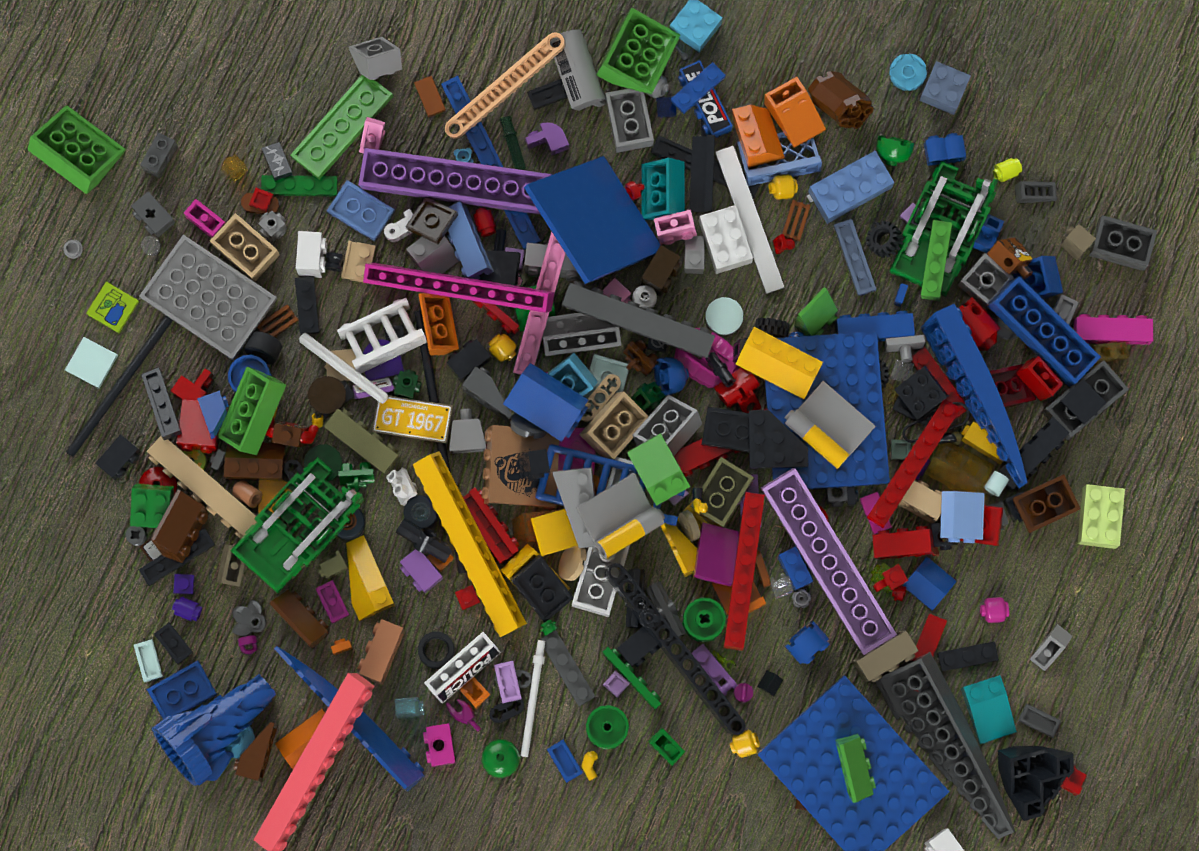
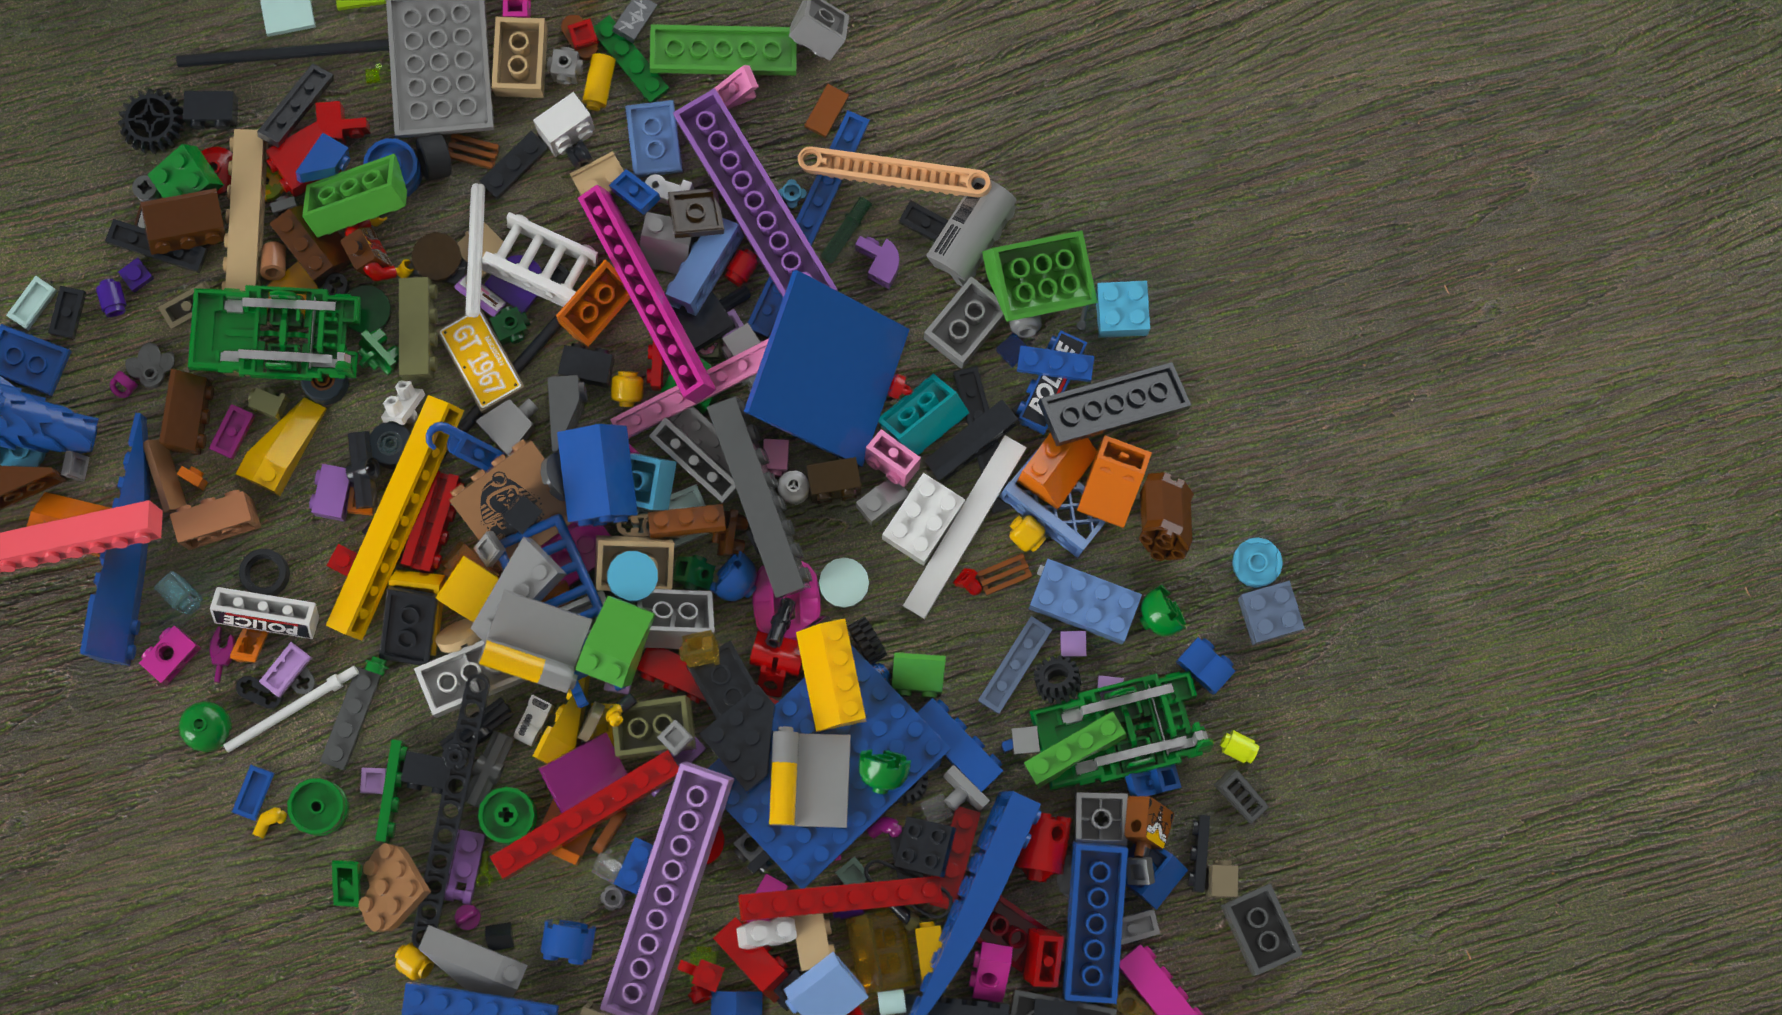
camera: 50 degrees right, 0 degrees up
none -> light grey tile [61,451,90,481]
none -> black gear [118,88,185,154]
none -> medium nougat tile [143,439,187,513]
none -> medium nougat plate [359,843,431,932]
none -> clear neon green hand [365,63,382,84]
none -> light grey wedge [418,925,527,998]
none -> blue plate [425,422,505,471]
none -> light grey tile [474,531,506,567]
none -> white leg [514,695,555,747]
none -> yellow brick [582,53,616,111]
none -> medium azure tile [607,551,658,602]
none -> blue plate [609,169,661,215]
none -> dark orange plate [648,504,726,539]
none -> light grey tile [657,719,694,756]
none -> clear yellow brick [679,630,720,668]
none -> white brick [736,917,797,949]
none -> green cylinder [859,749,911,794]
none -> magenta arm [867,816,902,839]
none -> dark pink brick [969,942,1013,1003]
none -> light grey tile [1011,726,1040,755]
none -> plate [1038,362,1191,446]
none -> lavender tile [1060,631,1087,657]
none -> dark grey plate [1126,857,1155,885]
none -> black plate [1188,815,1210,893]

